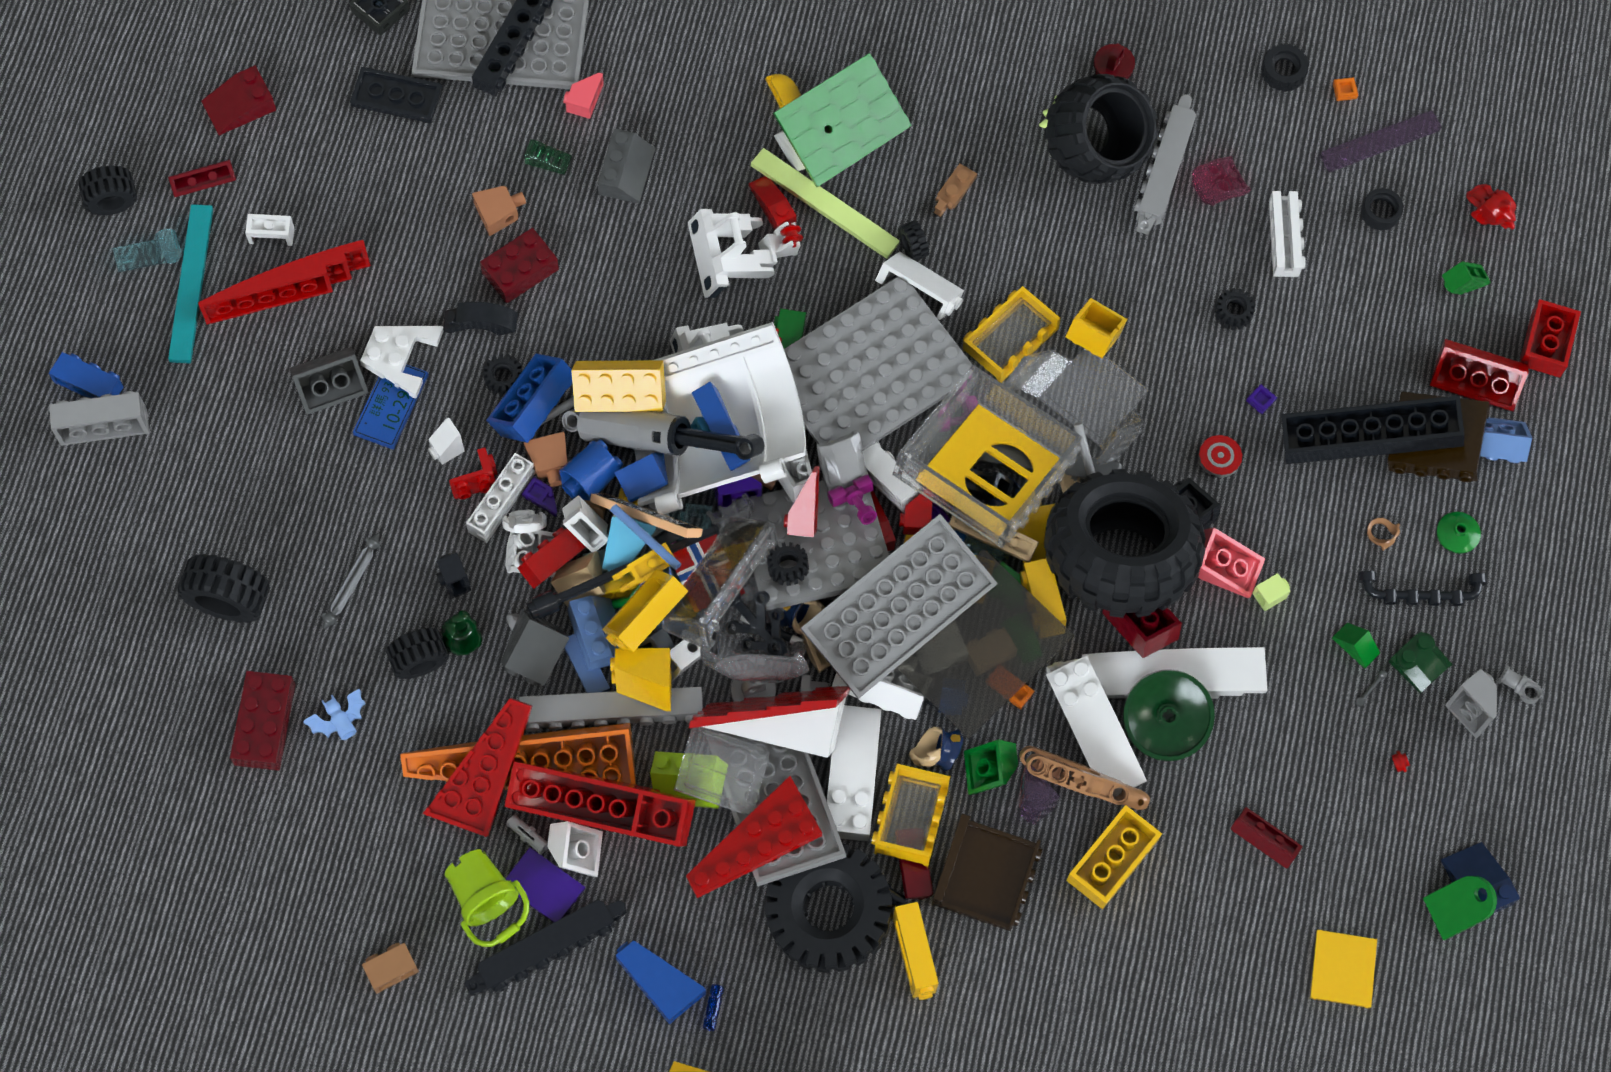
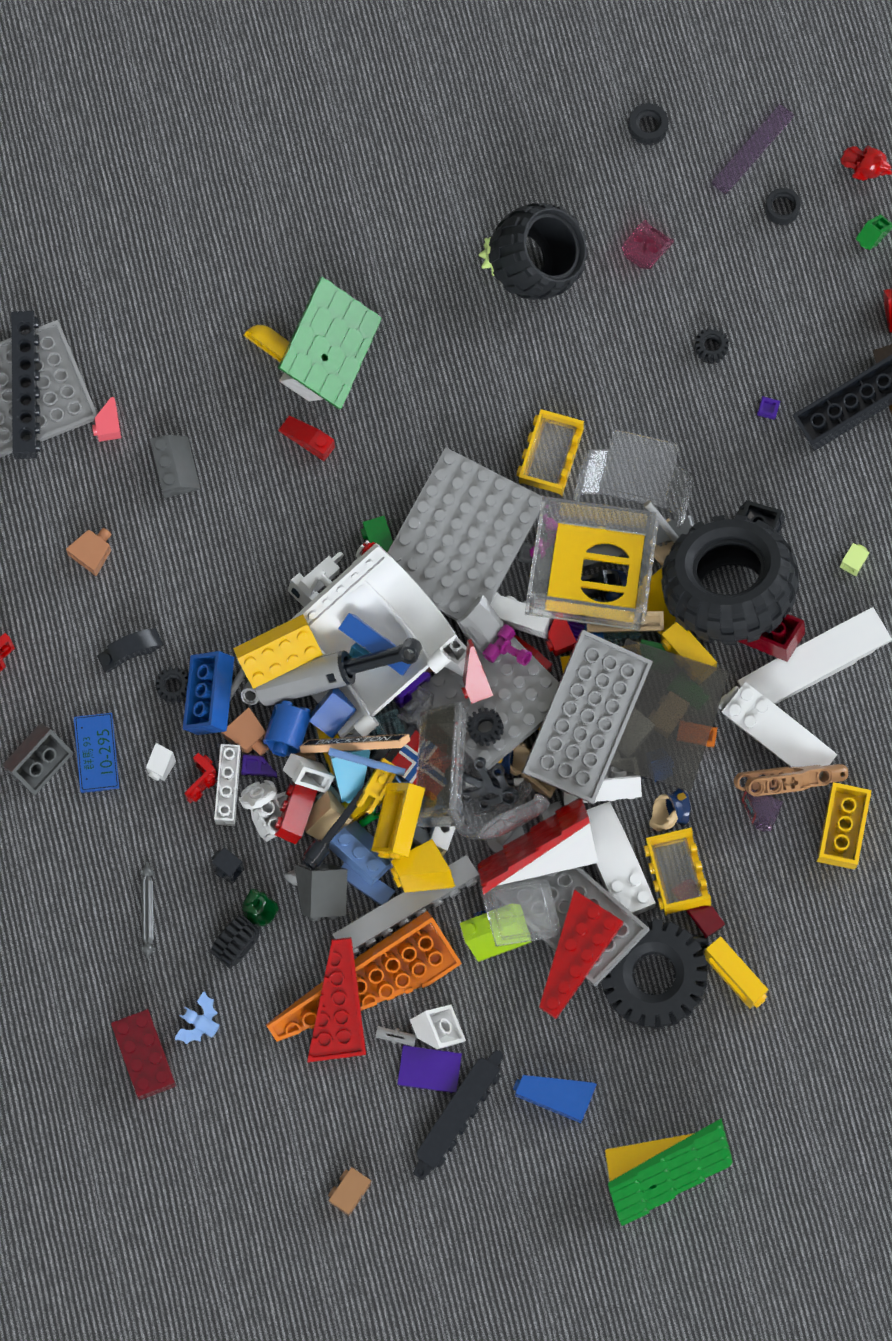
camera: 25 degrees left, 5 degrees up
black tyre [177,554,270,623] -> none
white wing [360,326,444,398] -> none
lime piece [445,849,529,947] -> none
dark red brick [480,227,559,304] -> none
red slope [505,761,696,847] -> none
clear green slope [524,139,572,175] -> none
white container [688,209,803,298] -> none
clear blue axle [703,984,724,1031] -> none
yellowish green tile [751,148,900,259] -> none
white panel [875,251,964,320] -> none
black tyre [898,220,929,261] -> none
dark brown panel [932,814,1043,931] -> none
medium nougat hinge [934,163,977,217] -> none
green slope [964,739,1018,795] -> none
yellow piece [1065,298,1128,358] -> none
dark red tile [1093,43,1135,79] -> none
dark green dish [1123,670,1215,761] -> none
light grey hinge [1134,94,1196,235] -> none
red tile [1198,435,1243,478] -> none
coral slope [1198,528,1265,598] -> none
white brick [1269,191,1305,277] -> none
orange tile [1333,77,1358,101] -> none

